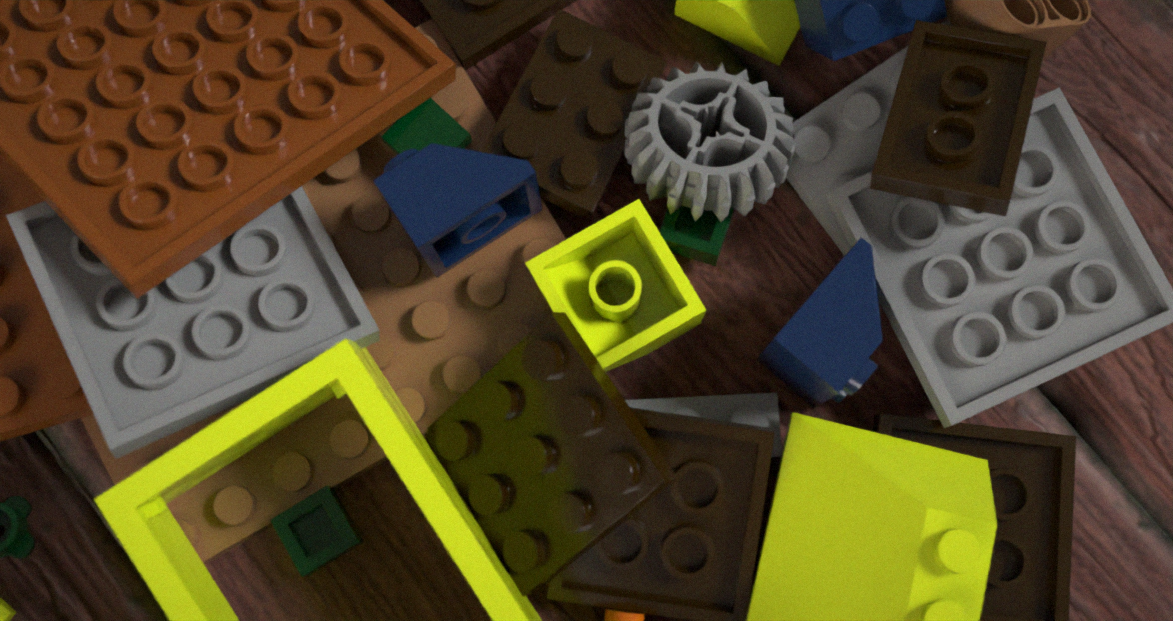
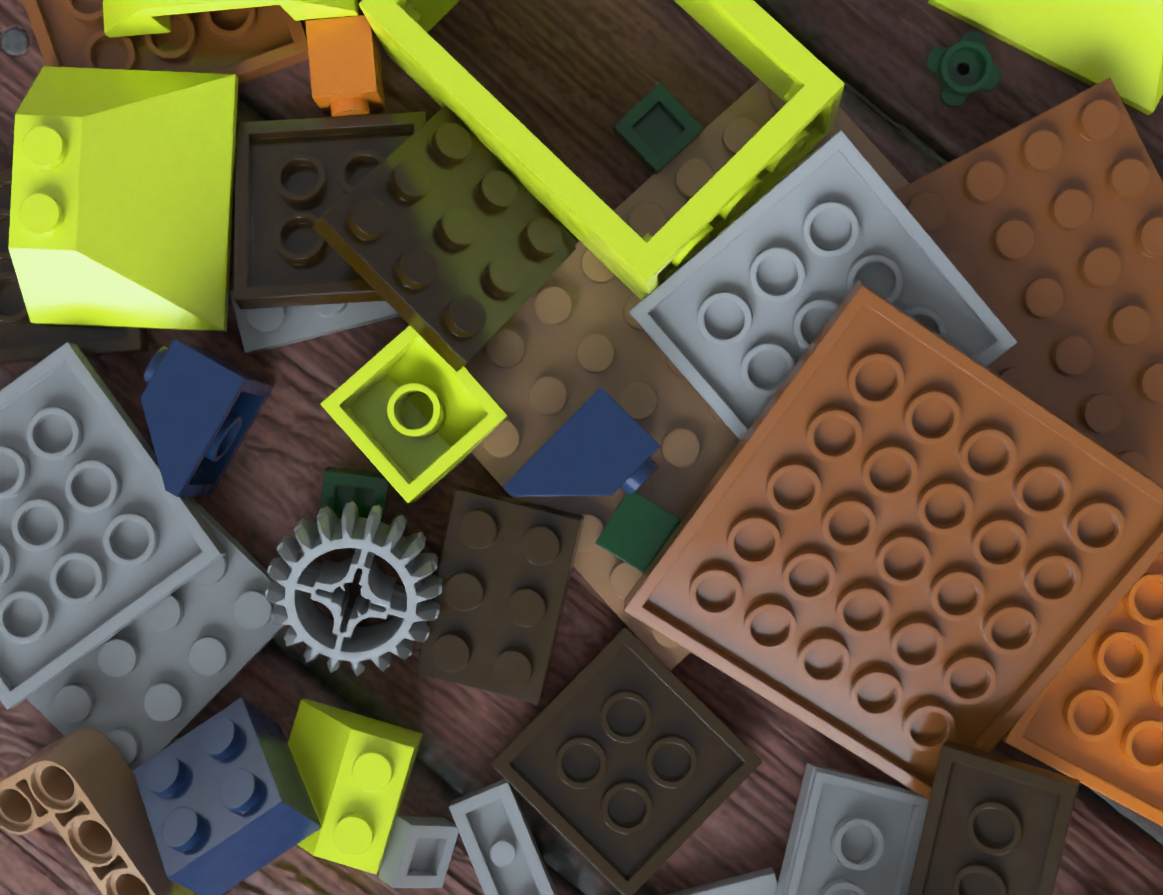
camera: 165 degrees right, 10 degrees up
dark brown plate [870,20,1047,217] -> none

